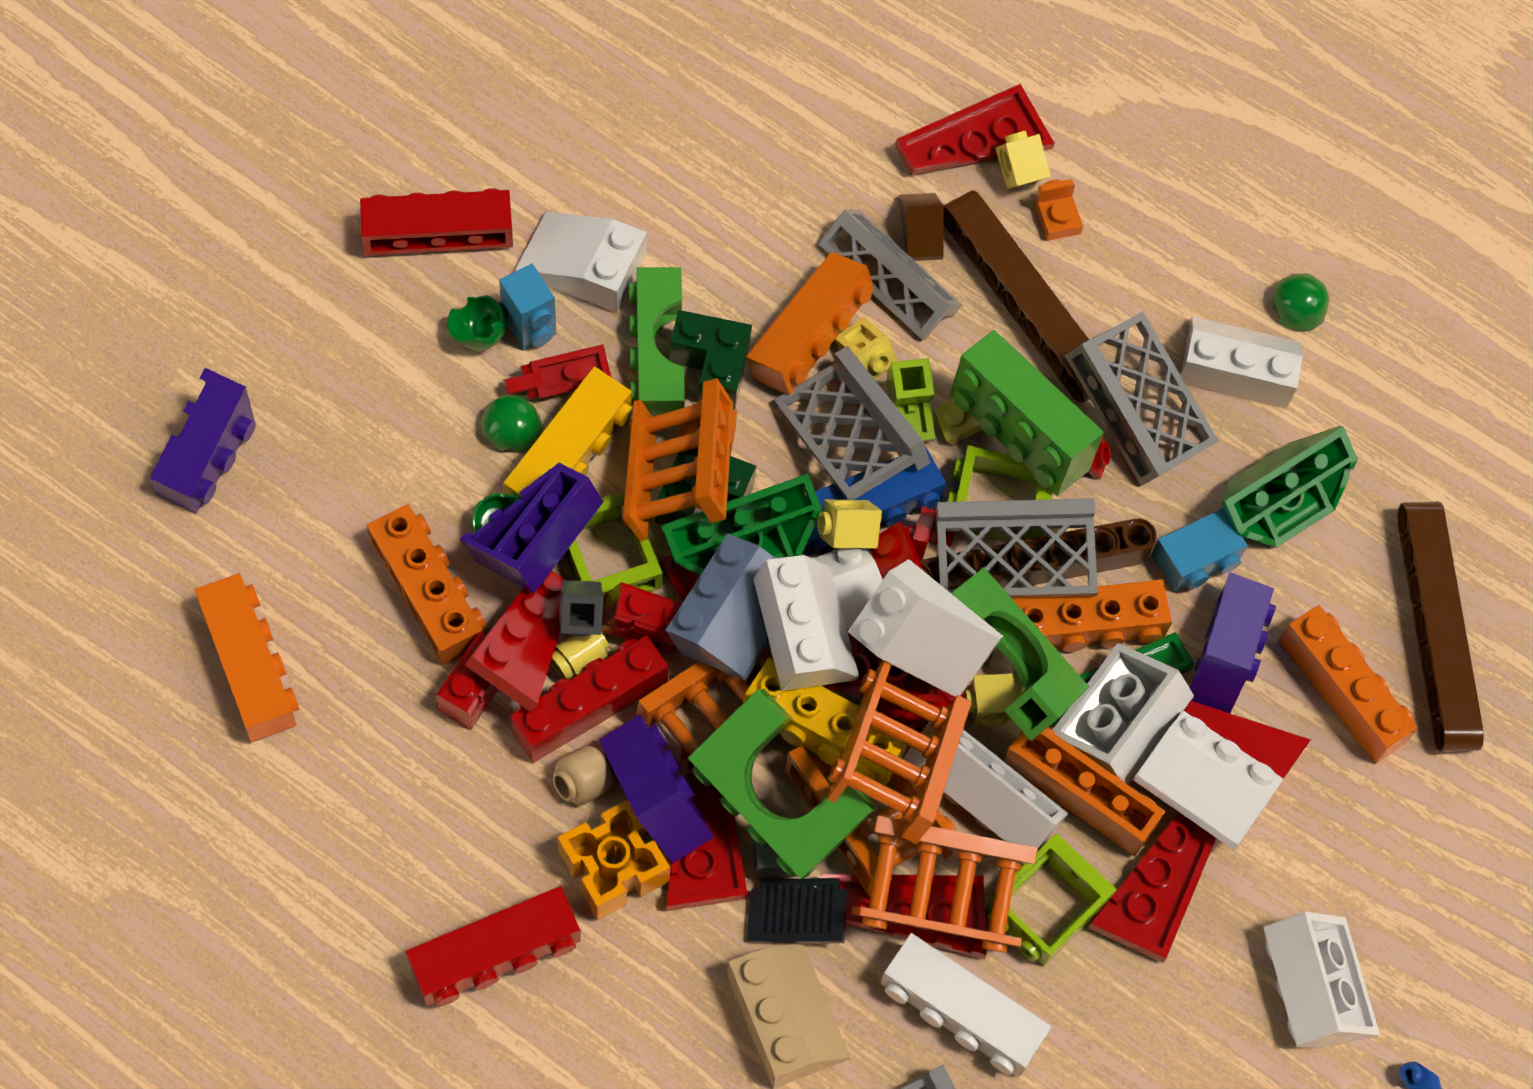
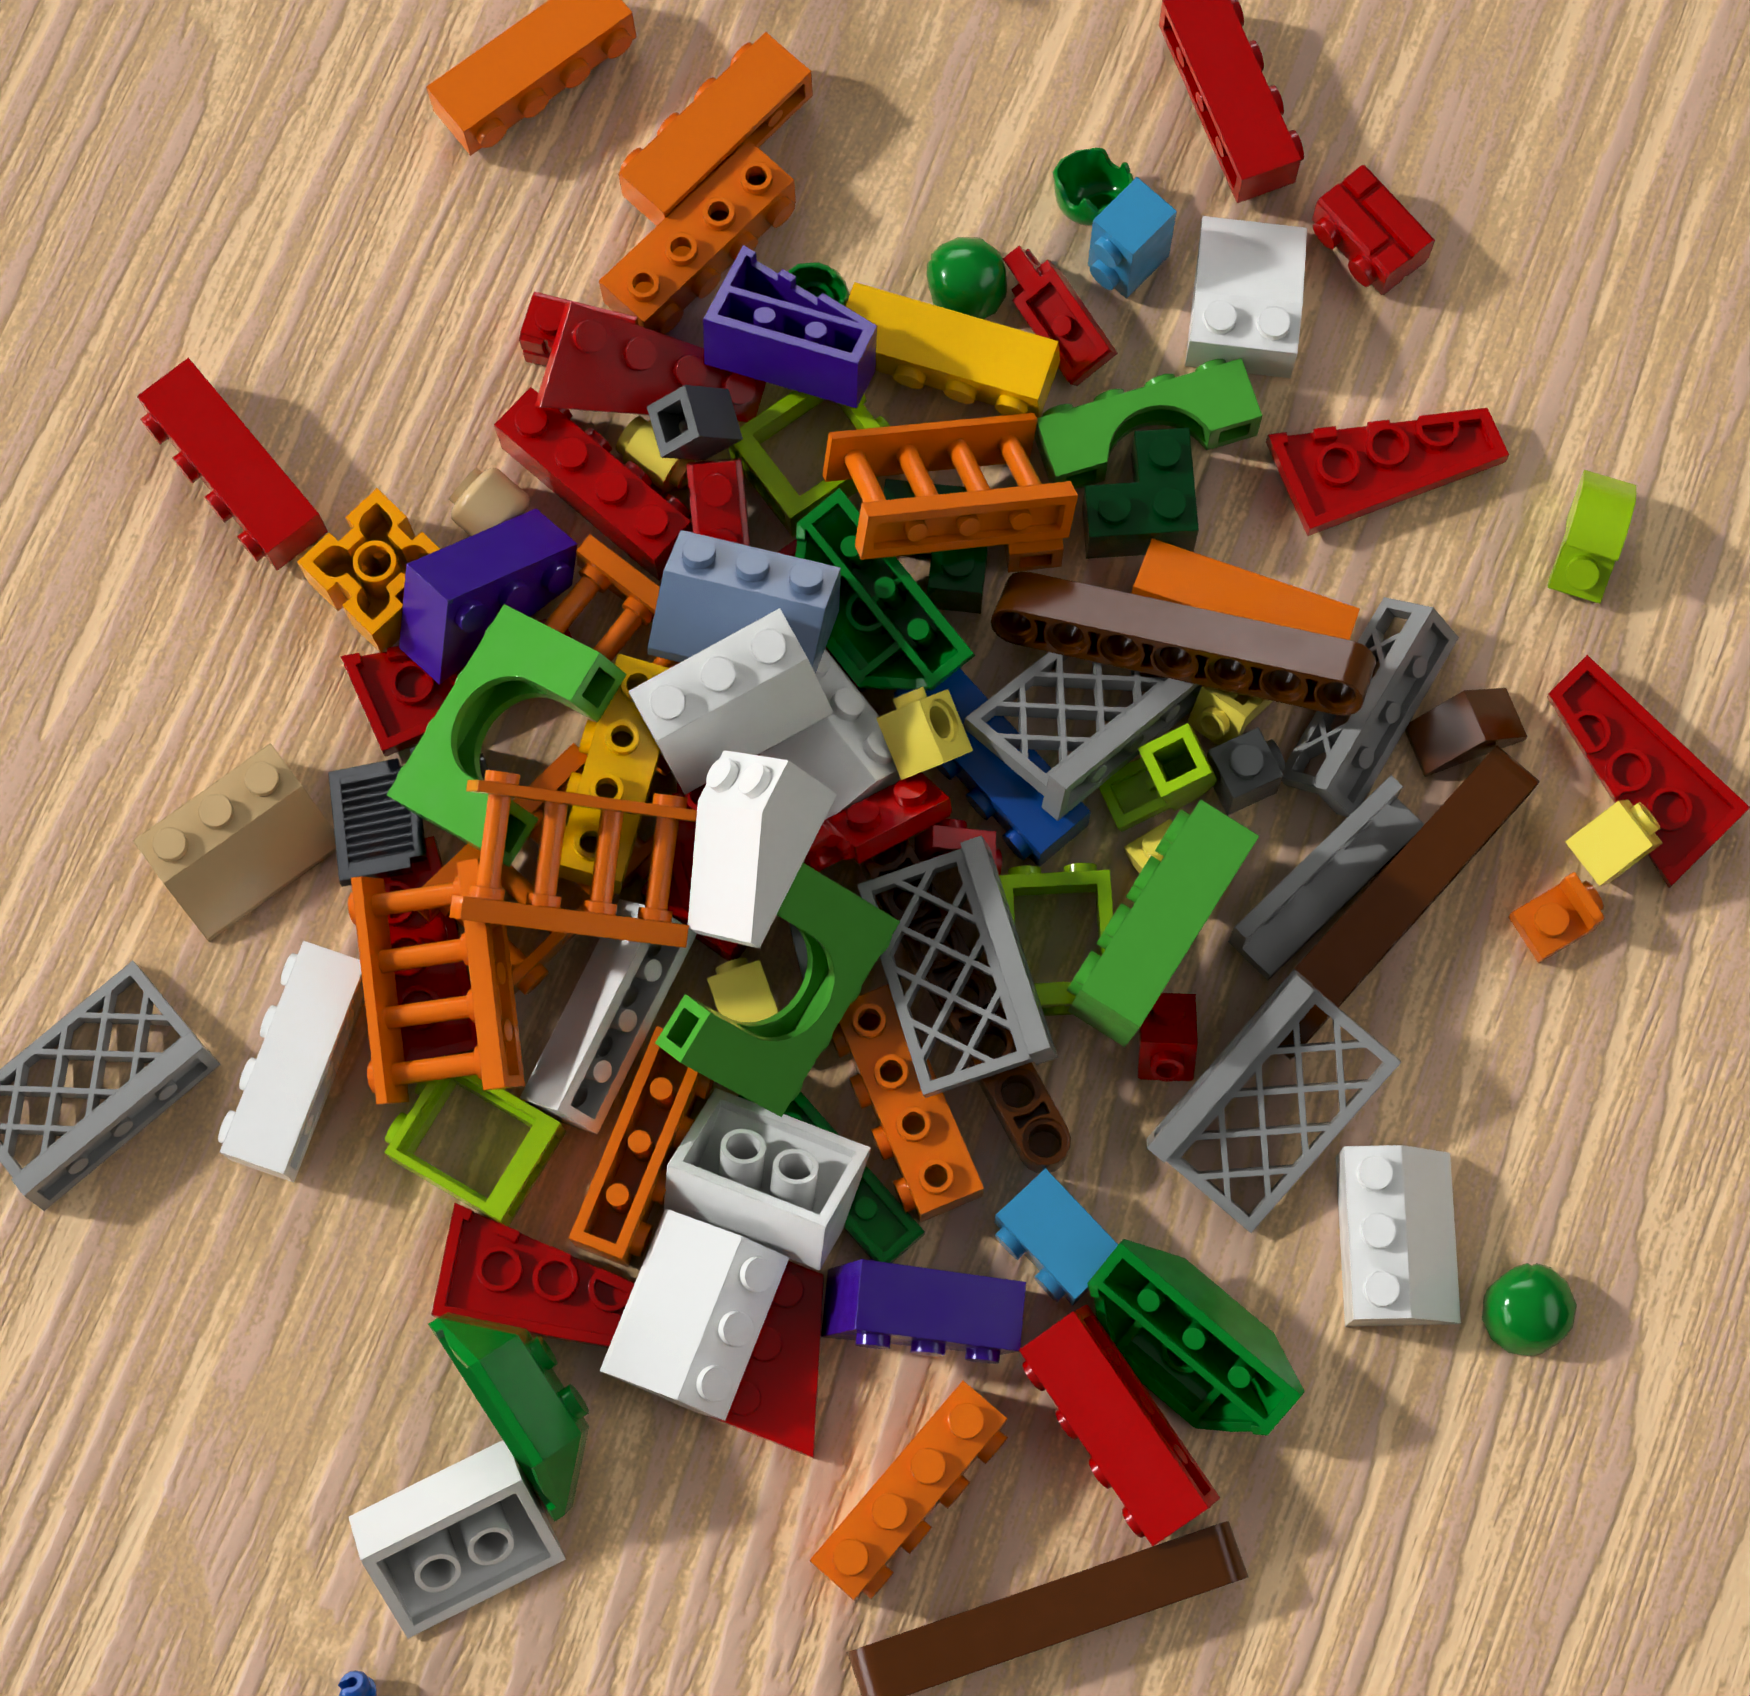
camera: 85 degrees right, 10 degrees up
none -> green wedge [428,1312,589,1521]
none -> orange brick [618,32,813,226]
none -> reddish brown beam [990,571,1376,716]
none -> red brick [1019,1304,1220,1547]
none -> dark grey brick [1207,727,1286,816]
none -> light grey fence [1228,775,1425,980]
none -> red wing [1266,408,1509,536]
none -> red brick [1312,165,1435,295]
none -> lime brick [1547,470,1636,604]

